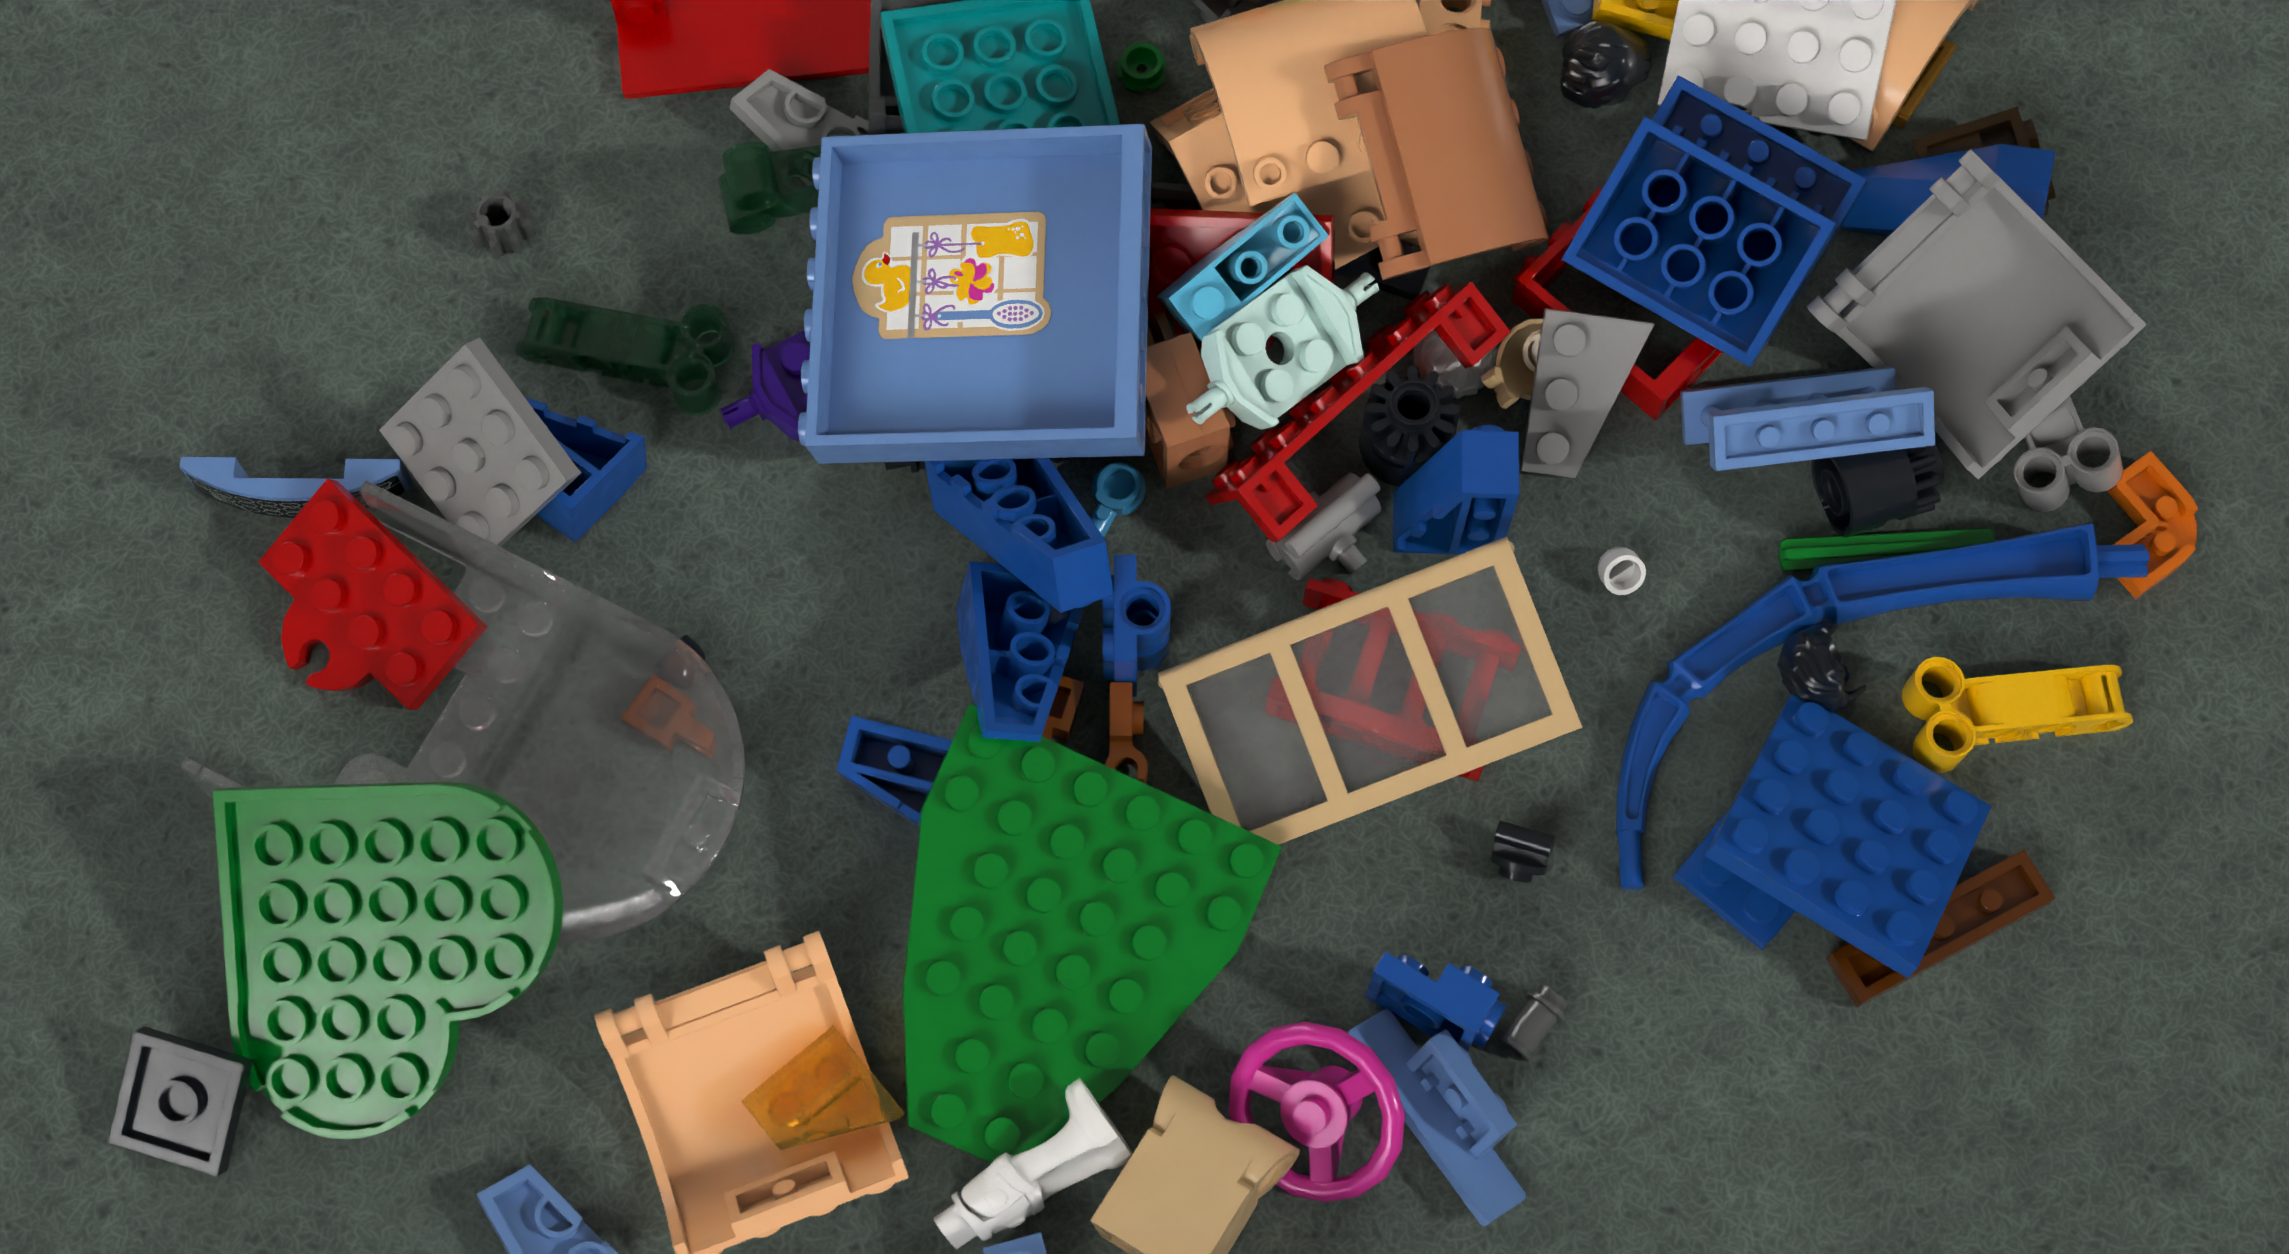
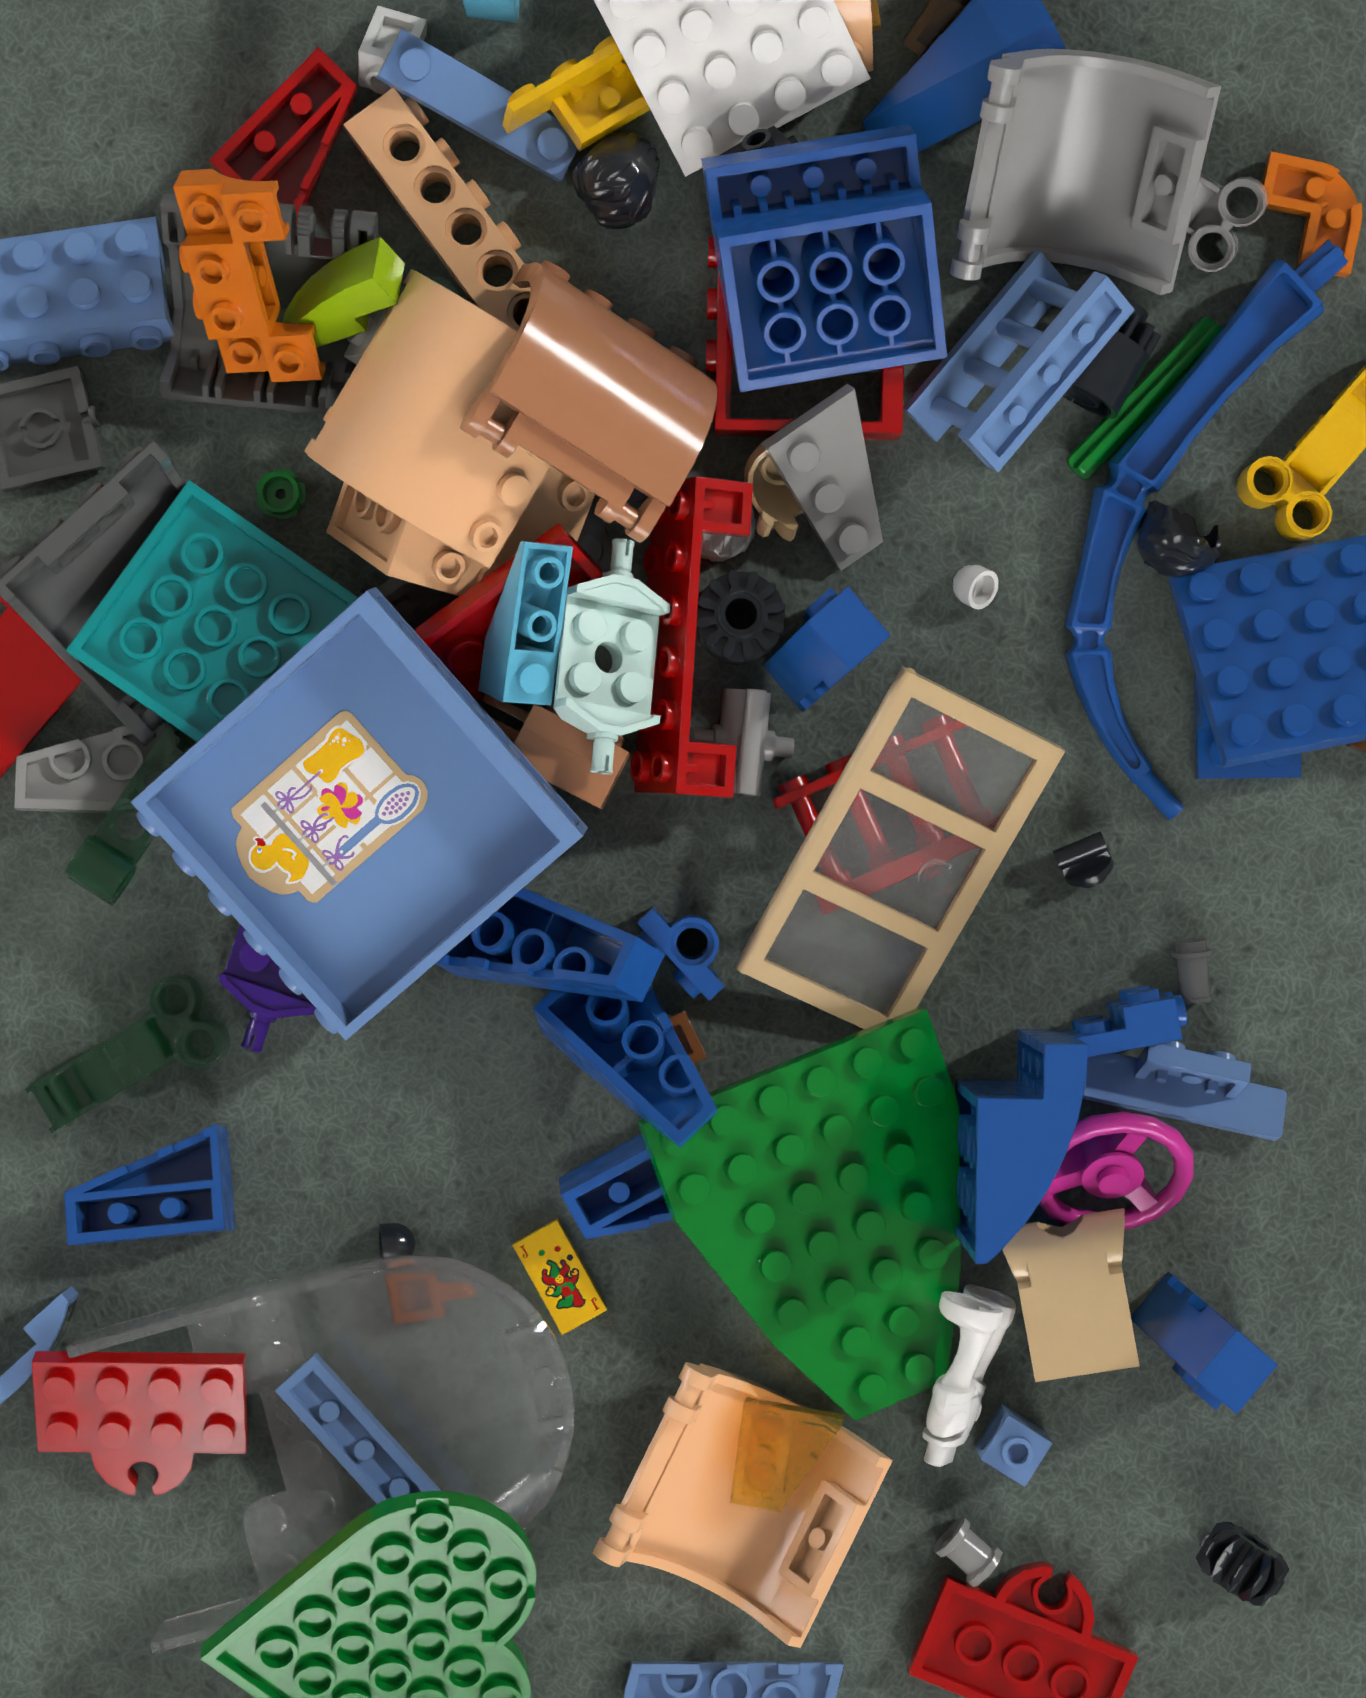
camera: 40 degrees left, 20 degrees up
light grey plate [379,337,581,562] -> none
dark azure plate [1091,462,1146,537] -> none
dark orange plate [1105,682,1148,783] -> none
none -> medium blue plate [275,1352,441,1504]
none -> yellow tile [512,1218,608,1335]
none -> blue slope [955,1029,1089,1264]

